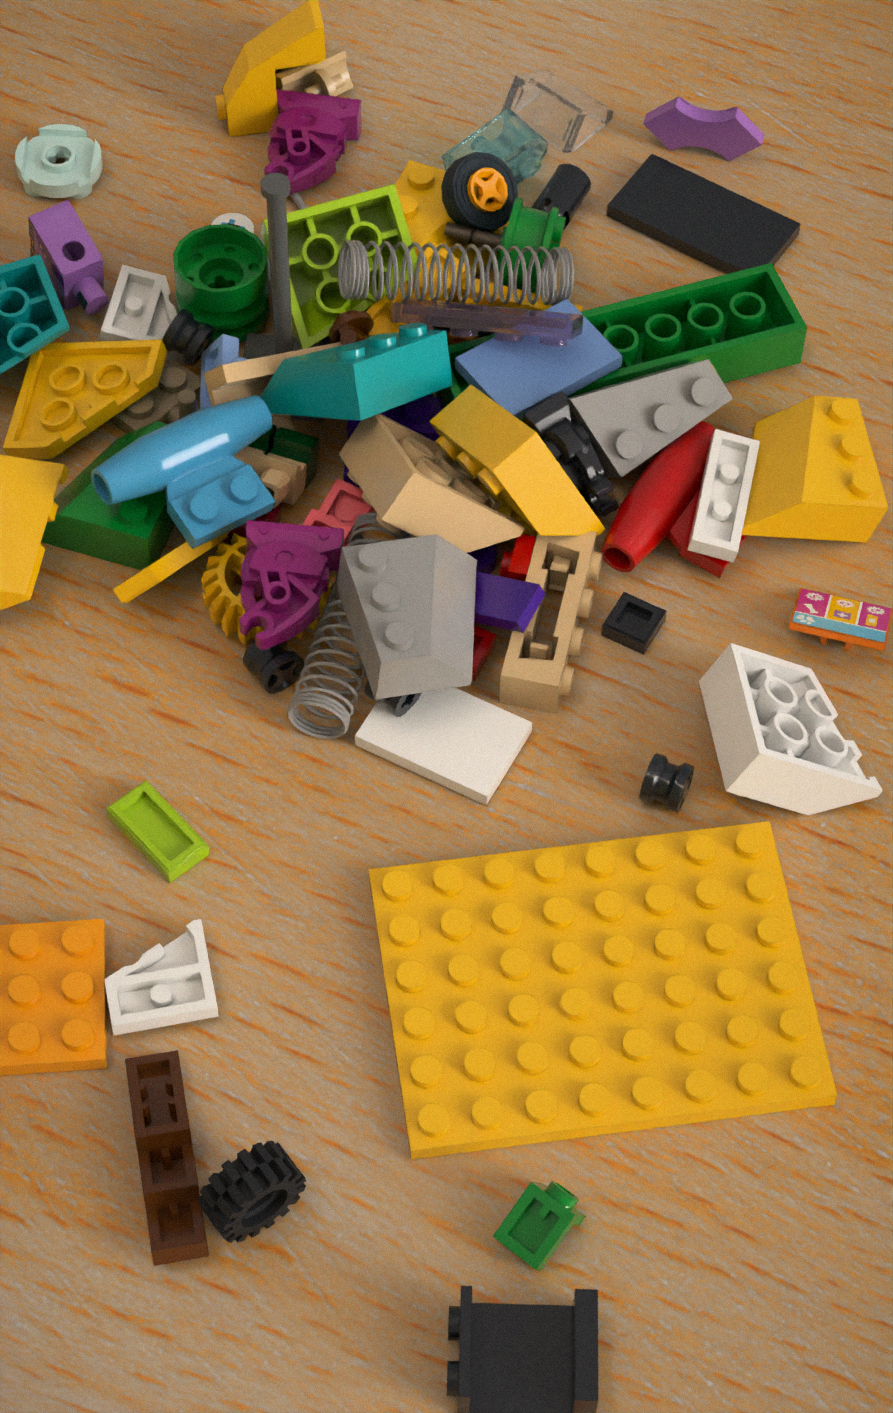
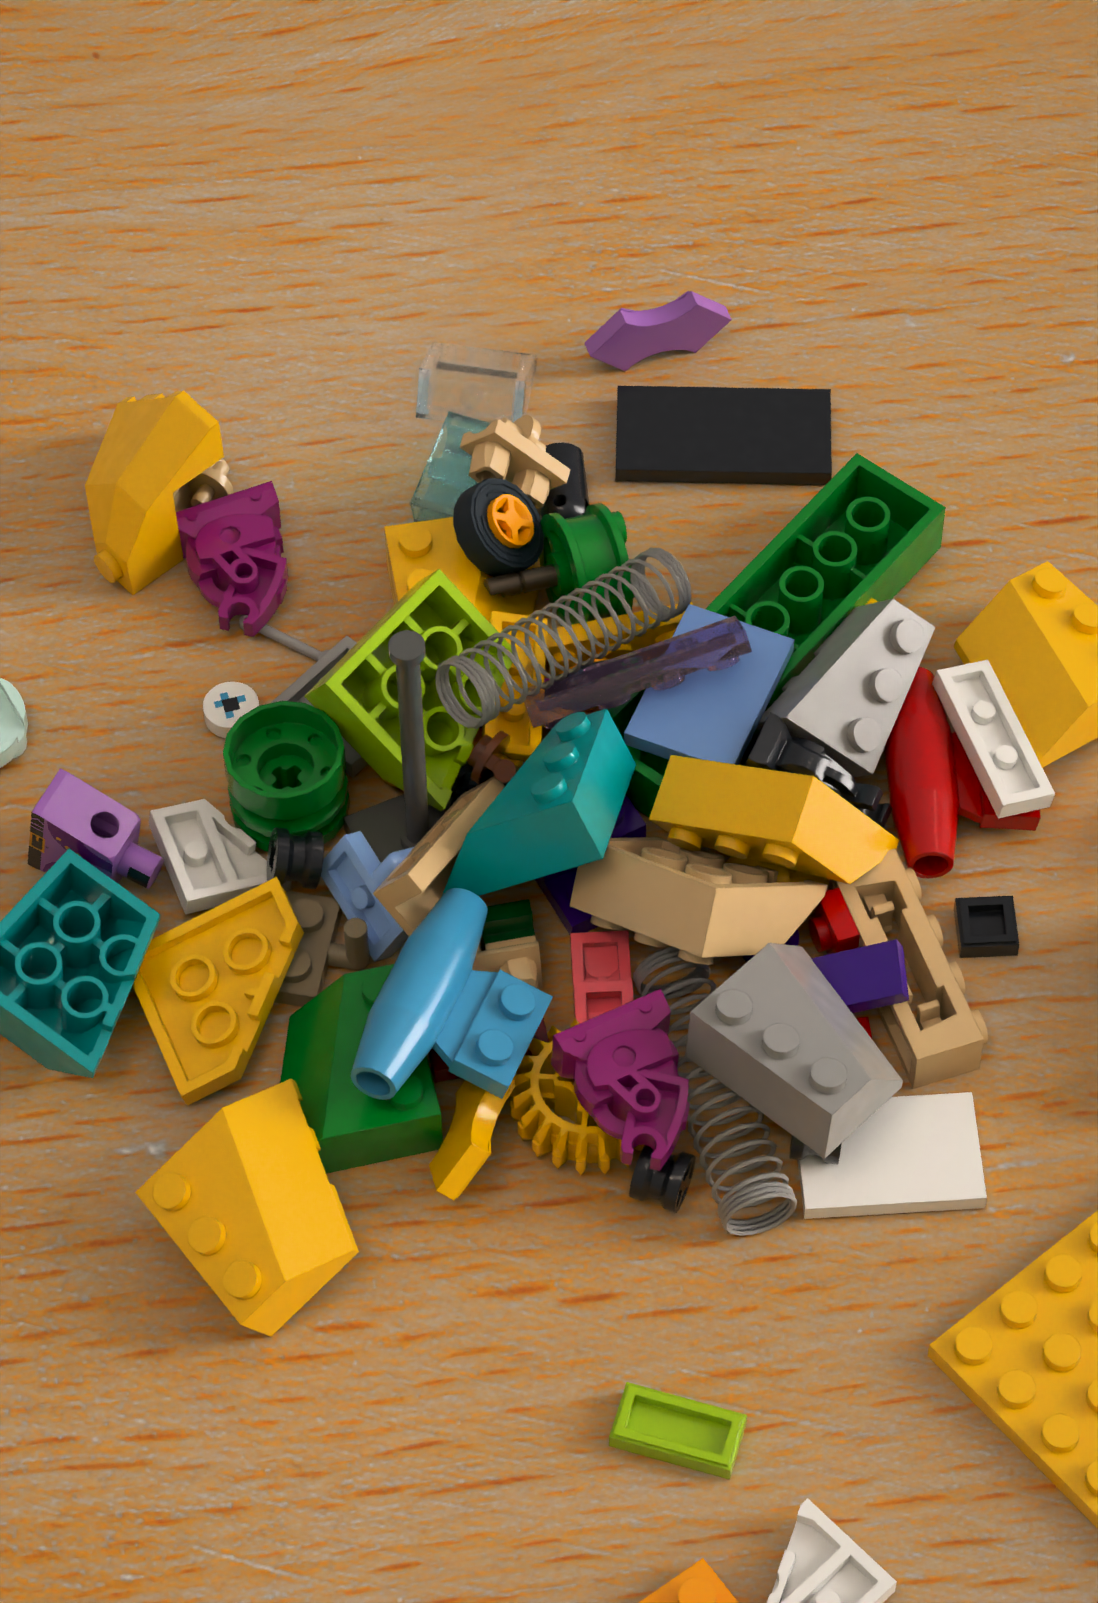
camera: 30 degrees left, 0 degrees up
none -> tan hips [459,415,571,510]

